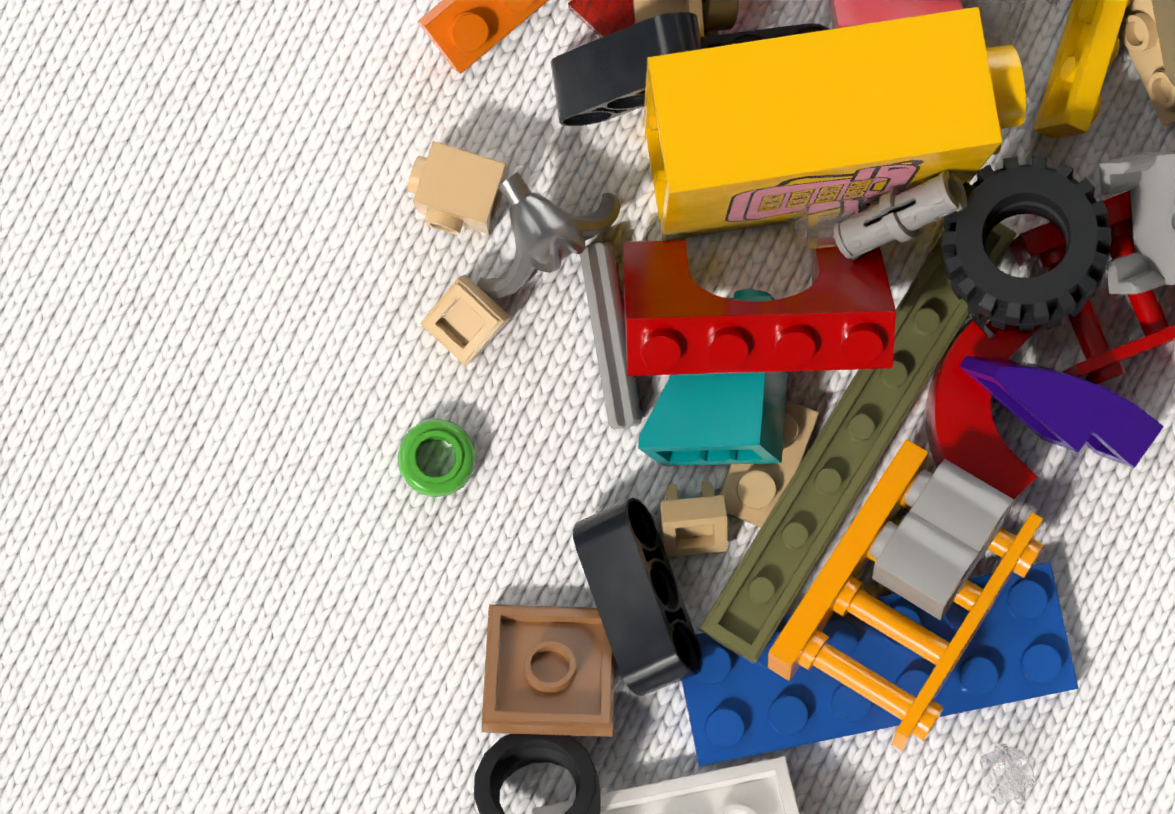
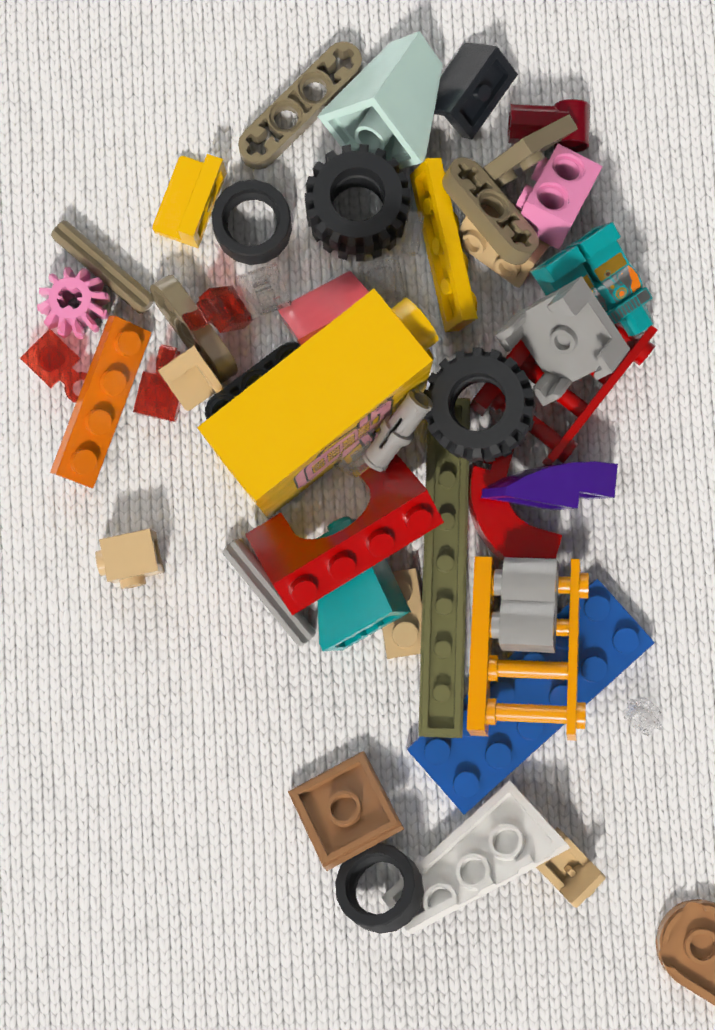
camera: 35 degrees left, 0 degrees up
bright green piece [397,419,476,498] -> none
tan tile [420,275,511,366] -> none
flat silver piece [477,172,621,299] -> none
black beam [550,12,702,126] -> none
black beam [573,497,703,696] -> none
tan tile [660,480,728,557] -> none

